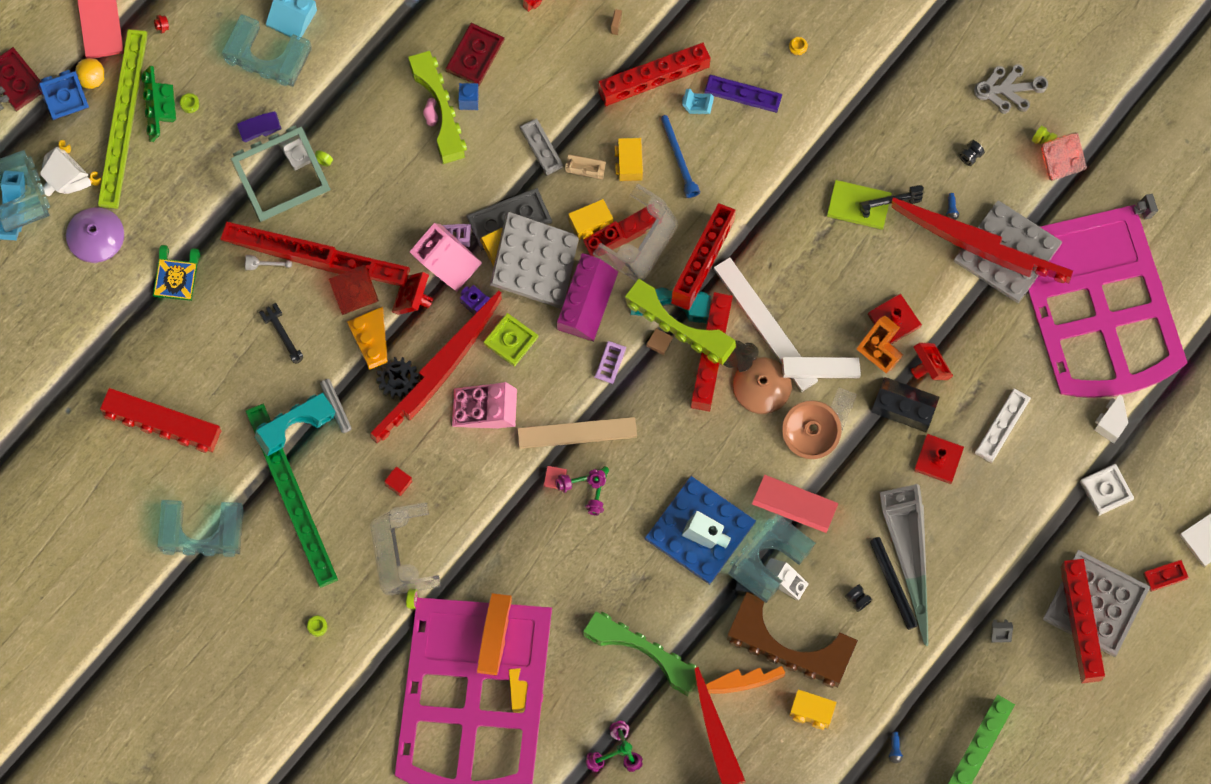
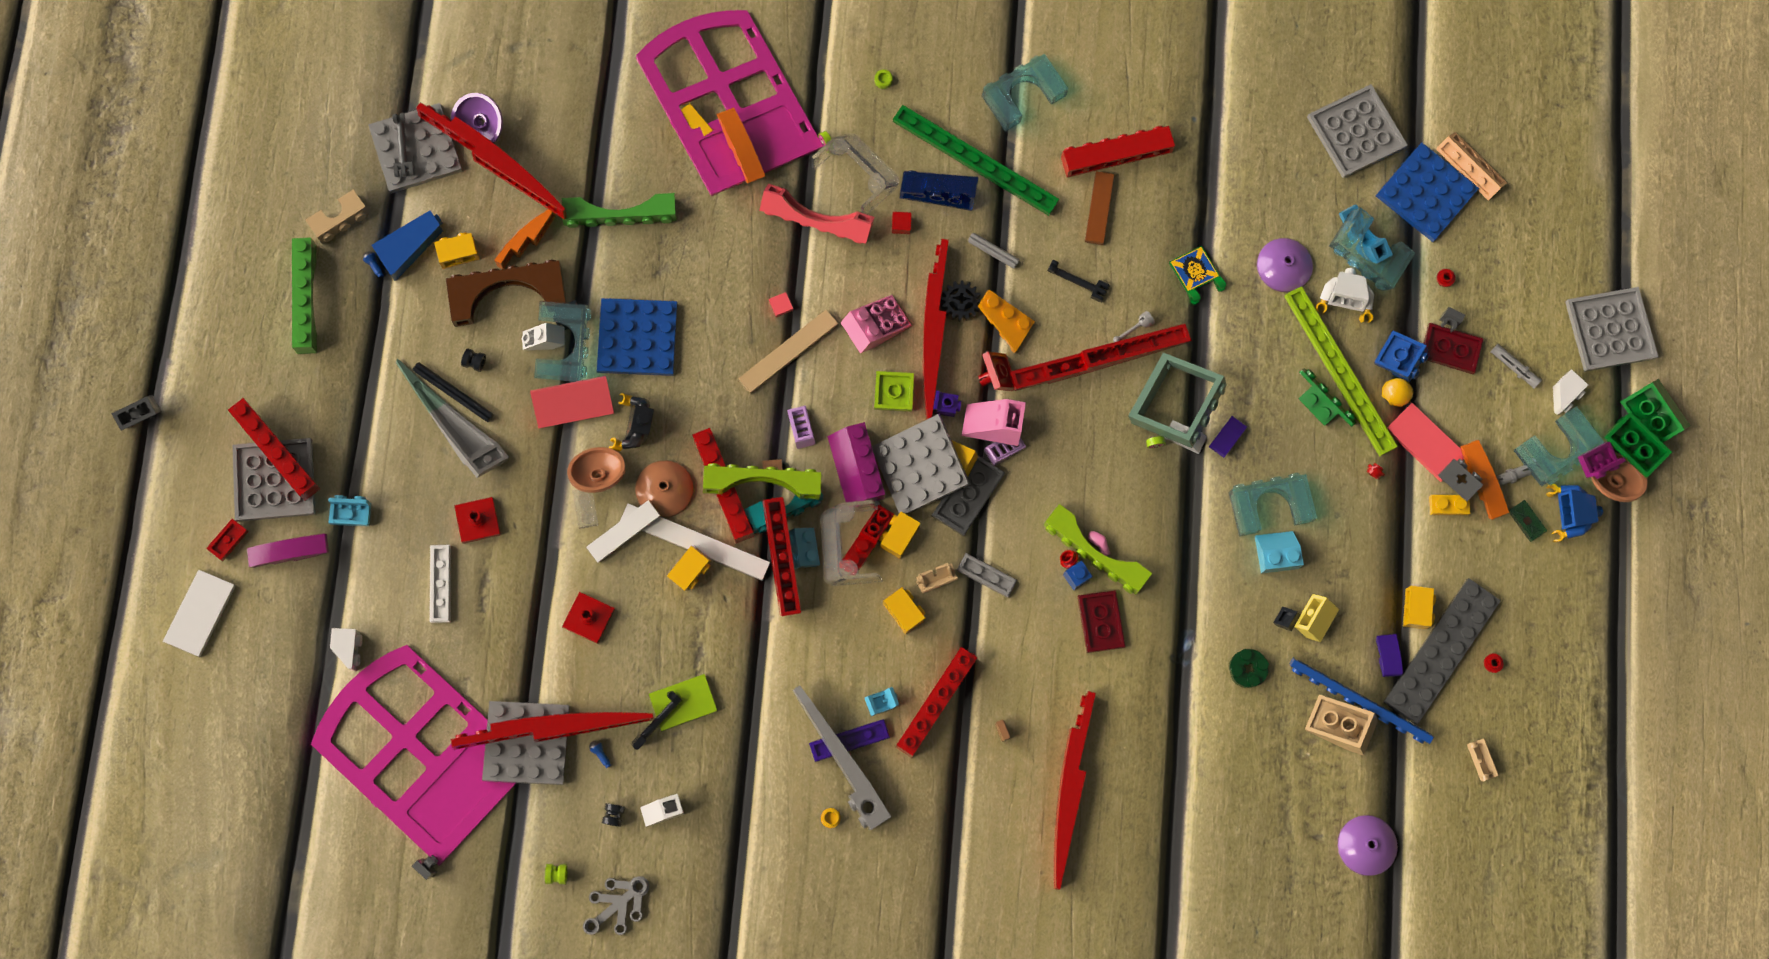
camera: 140 degrees right, 5 degrees up
lime tile [180,93,199,113] -> none
teal arch [254,393,336,456] -> none
clear red plate [329,265,379,315] -> none
magenta plant [556,466,610,516] -> none
magenta plant [586,720,643,772] -> none
blue piece [661,115,700,198] -> none
light aqua torso [681,511,731,548] -> none
clear smoke plate [723,341,759,372] -> none
orange brick [857,316,904,374] -> none
black slope [871,377,940,433] -> none
red tile [911,343,953,380] -> none
dark grey tile [990,619,1013,643] -> none
clear red plate [1040,132,1087,181] -> none
white tile [1080,464,1134,516] -> none
none -> dark grey brick [111,395,162,431]
none -> magenta slope [247,534,329,568]
none -> medium azure bracket [328,495,372,527]
none -> blue slope [372,210,443,281]
none -> black torso [609,393,654,452]
none -> white slope [640,794,685,827]
none -> yellow brick [667,546,711,591]
none -> coral arch [759,183,875,244]
none -> medium azure bracket [789,528,820,570]
none -> light grey piece [792,686,891,830]
none -> clear blue wedge [899,170,979,211]
none -> red plate [1060,550,1079,569]
none -> dark orange tile [1085,171,1114,245]

